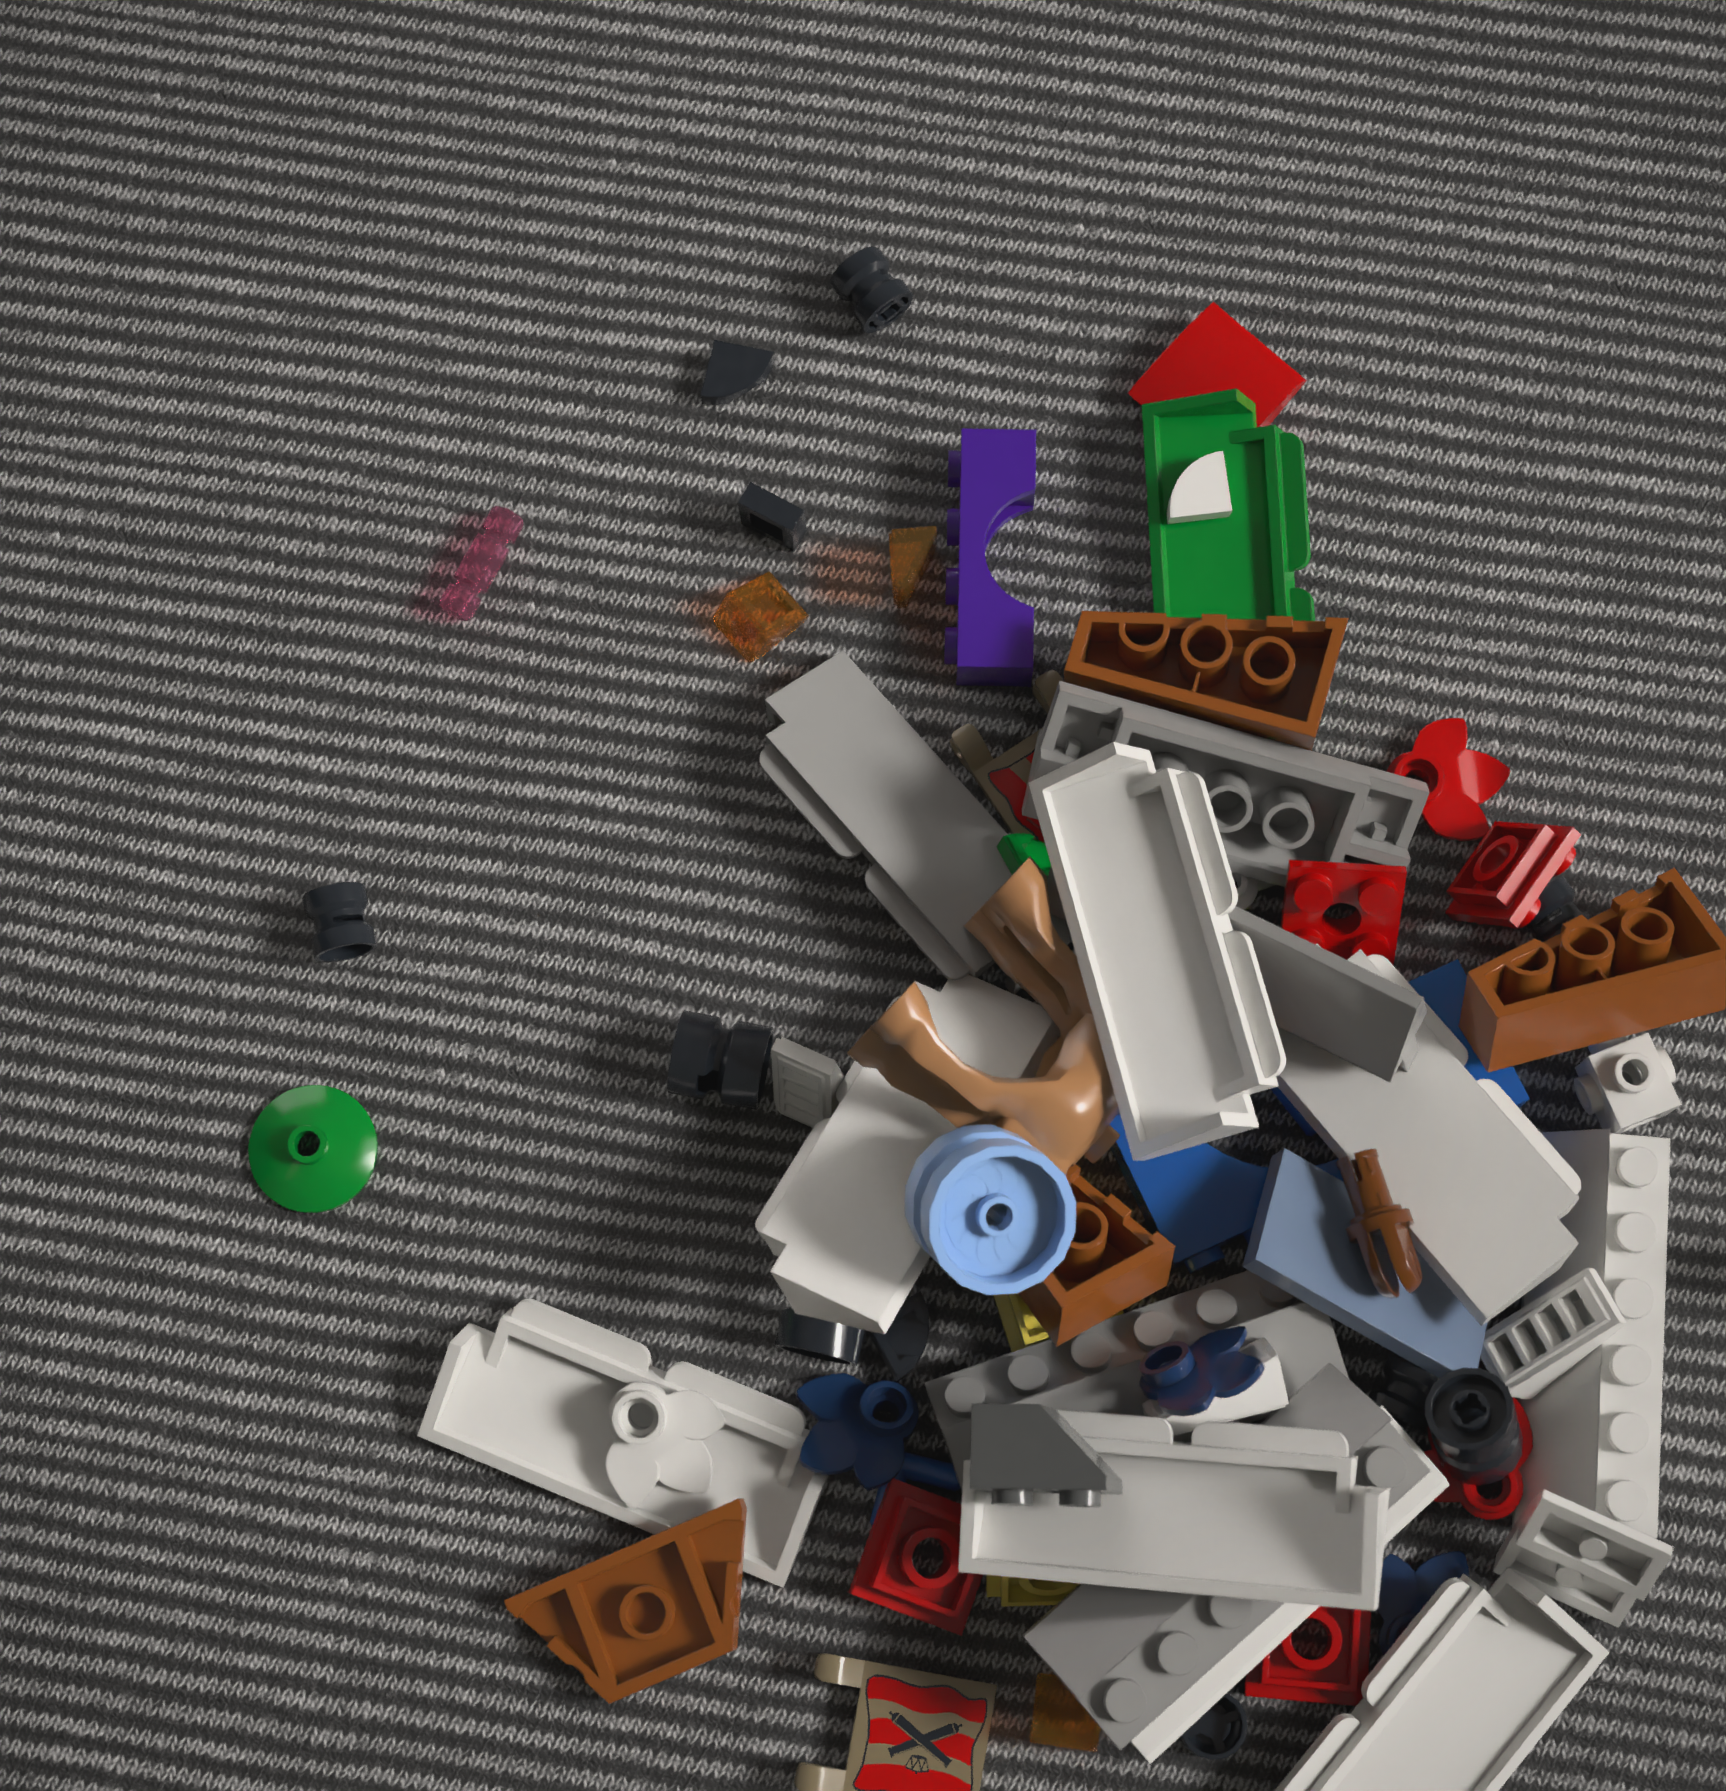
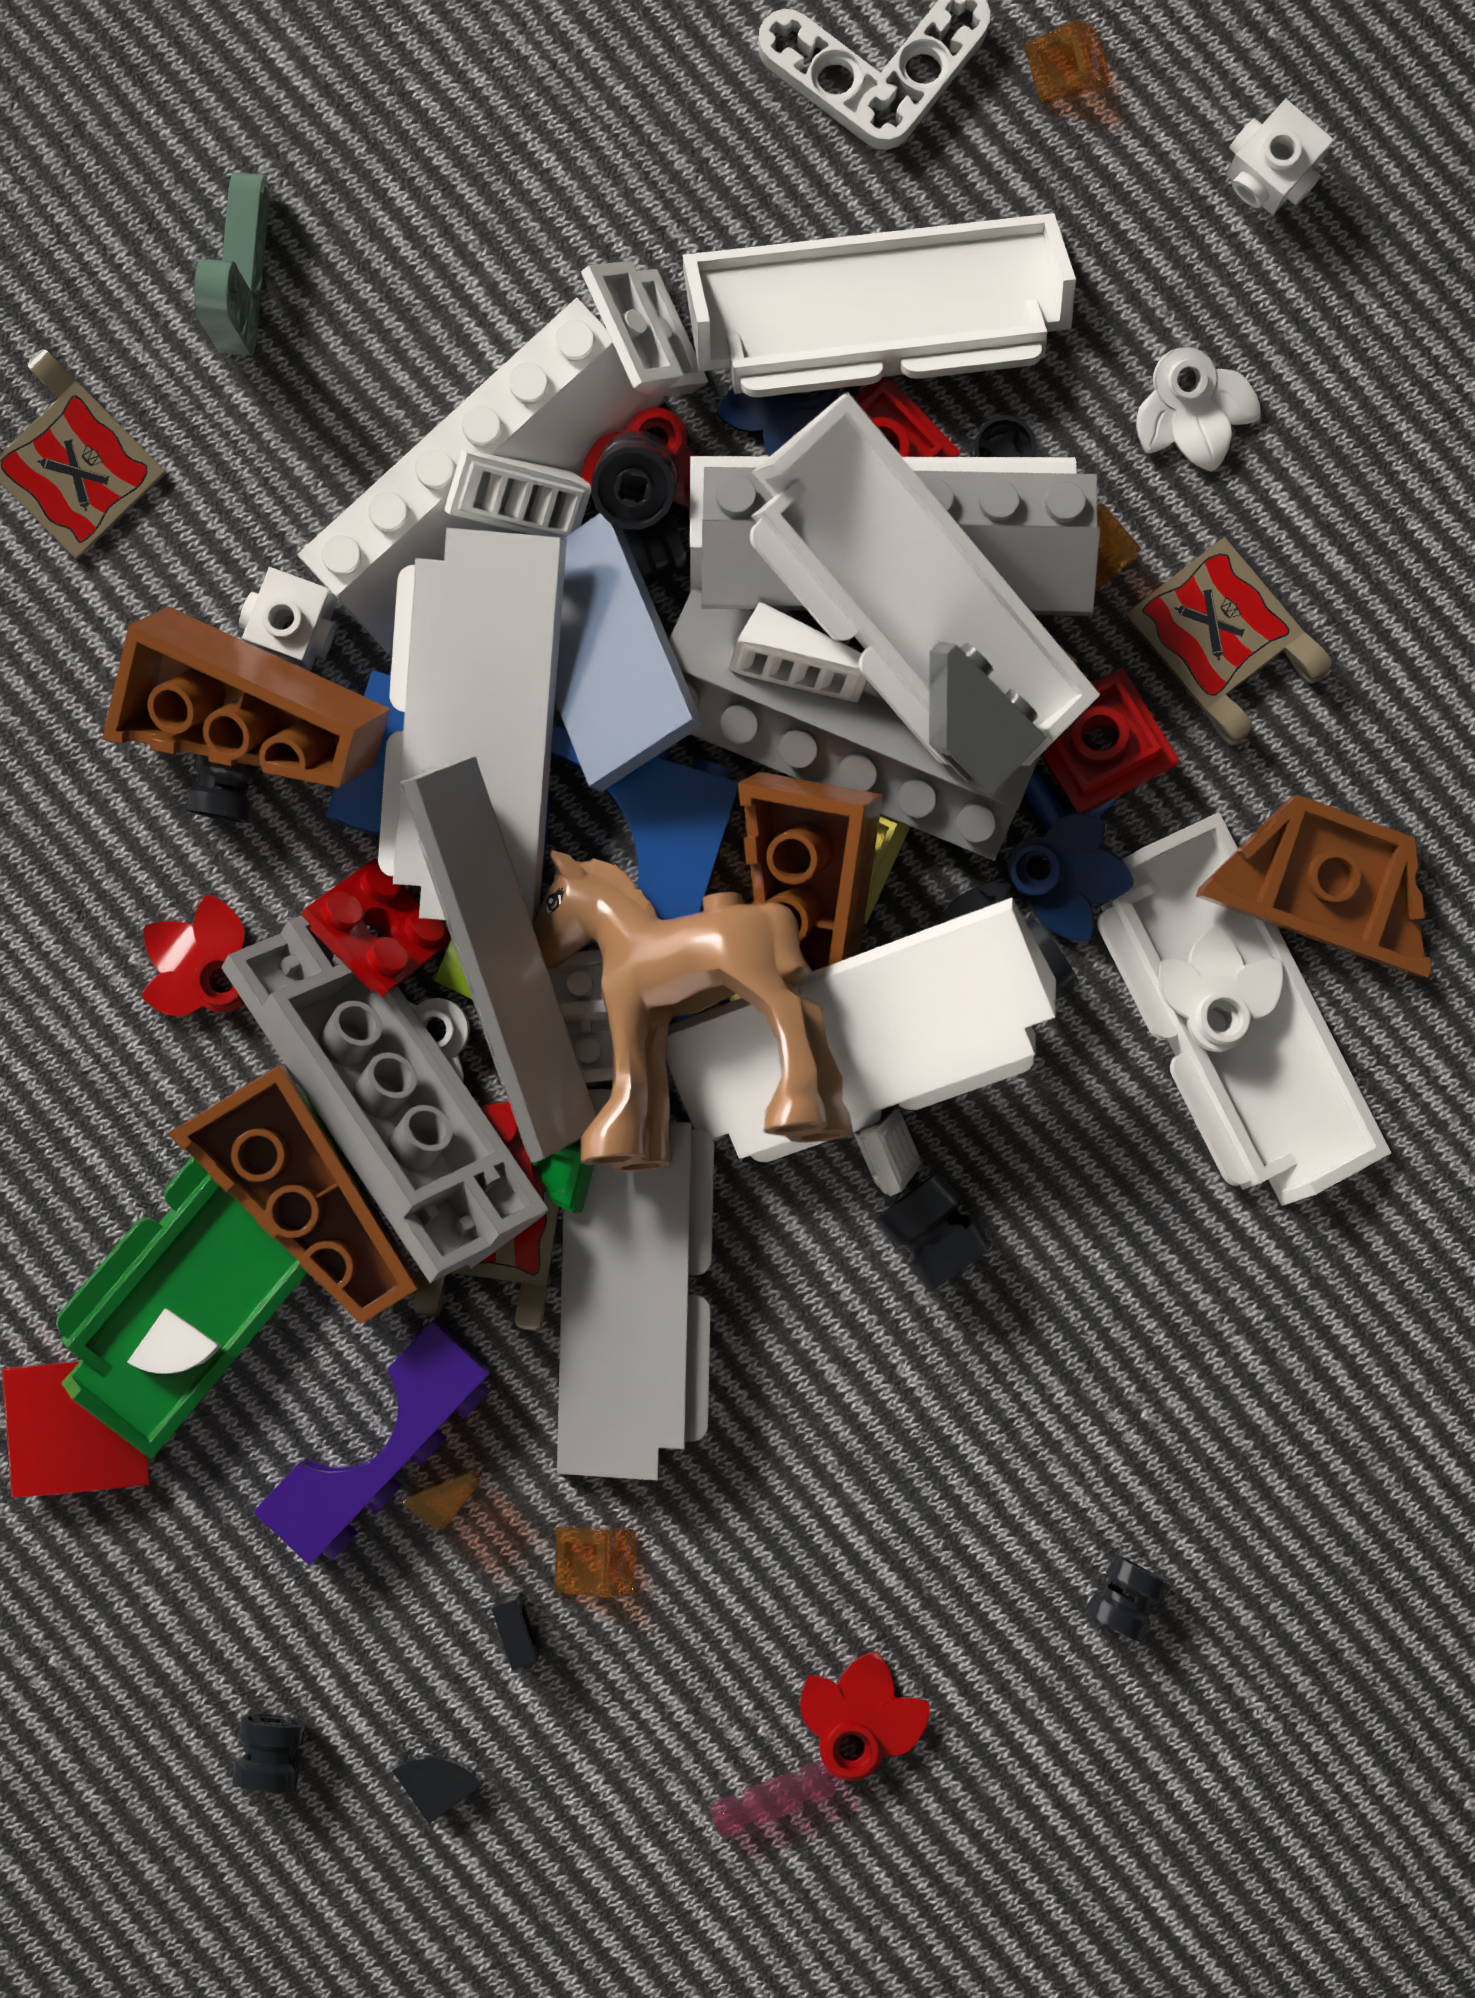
camera: 140 degrees left, 10 degrees up
green dish [248,1085,378,1213] -> none
light blue wheel [905,1124,1076,1295] -> none
white slope [1029,742,1286,1161] -> none
dark blue plate [1139,1326,1265,1417] -> none
reddish brown arm [1335,1149,1422,1299] -> none
red piece [1445,821,1581,929] -> none
none -> red plate [800,1651,930,1781]

